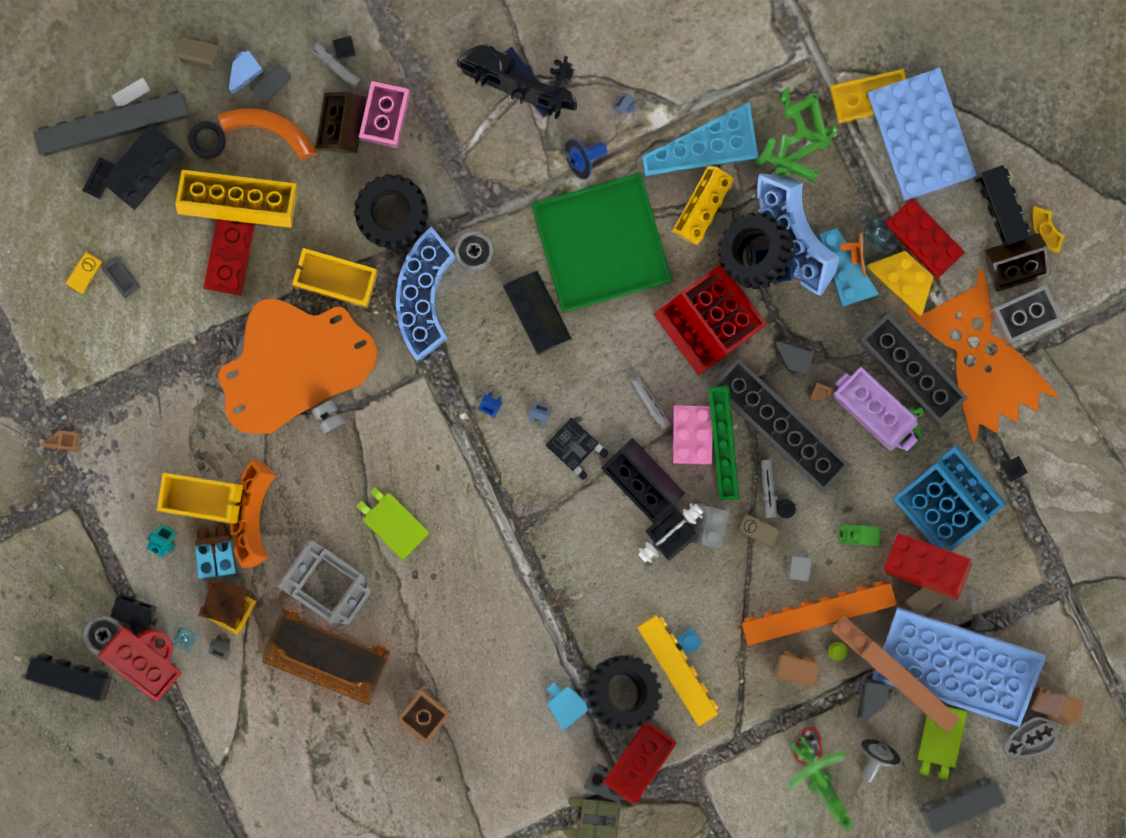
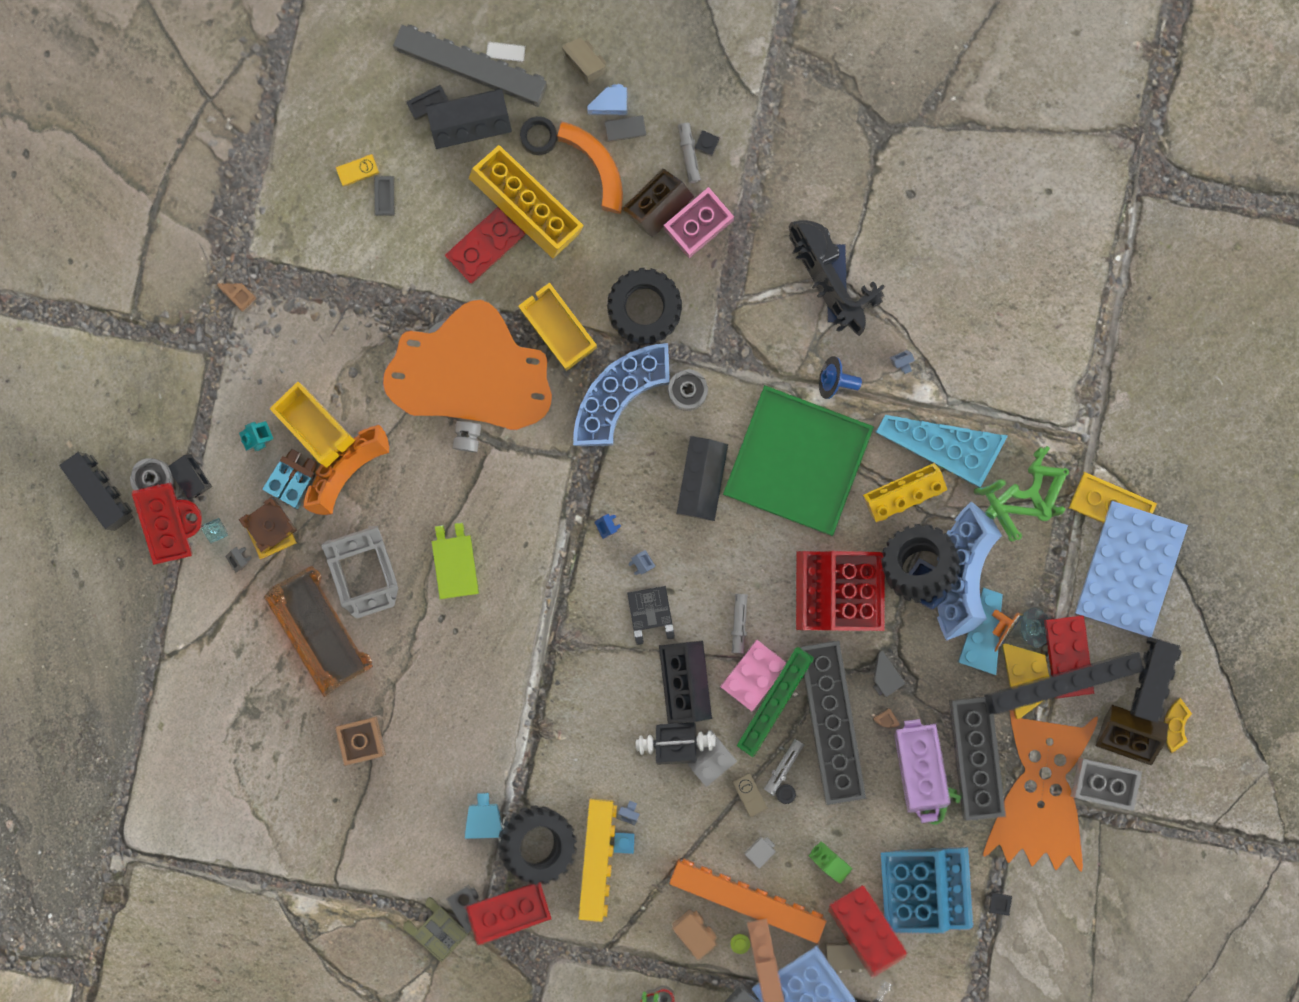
camera: 45 degrees right, 0 degrees up
none -> sand blue tile [616,801,639,826]
none -> black brick [984,652,1144,714]

